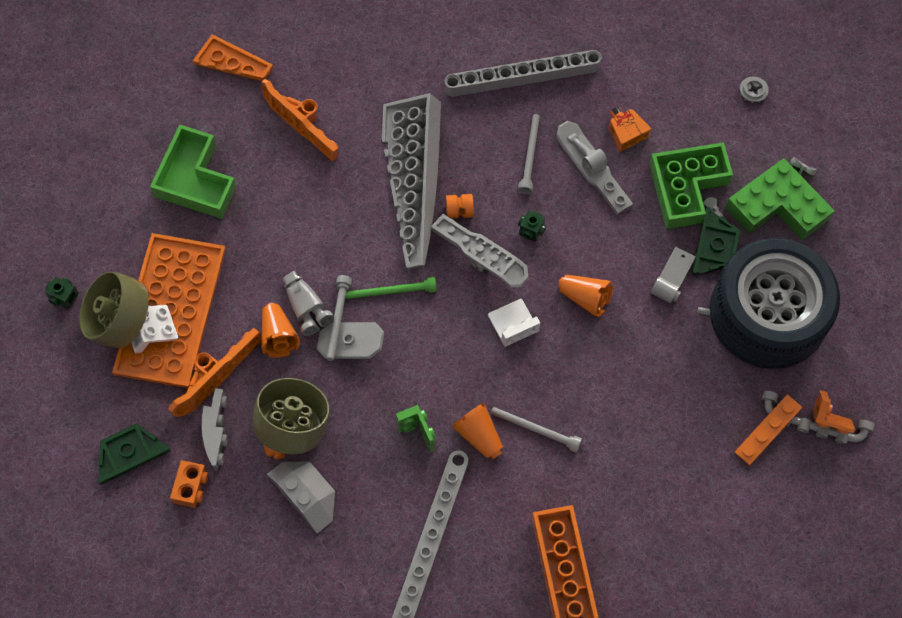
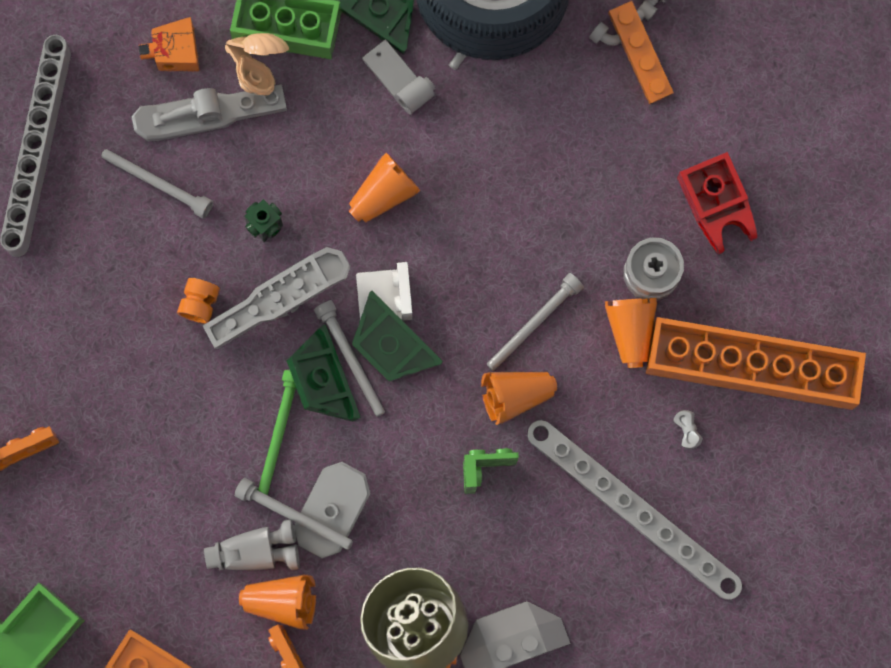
camera: 70 degrees left, 10 degrees up
light grey wedge [382,93,441,269] -> none
none -> light nougat animal [225,33,289,96]
none -> dark green wing [286,325,361,422]
none -> light grey piece [314,300,385,417]
none -> dark green wing [352,290,443,381]
none -> orange cone [605,298,657,368]
none -> light grey wheel [623,238,684,301]
none -> light grey piece [674,410,703,449]
none -> red brick [677,152,757,255]

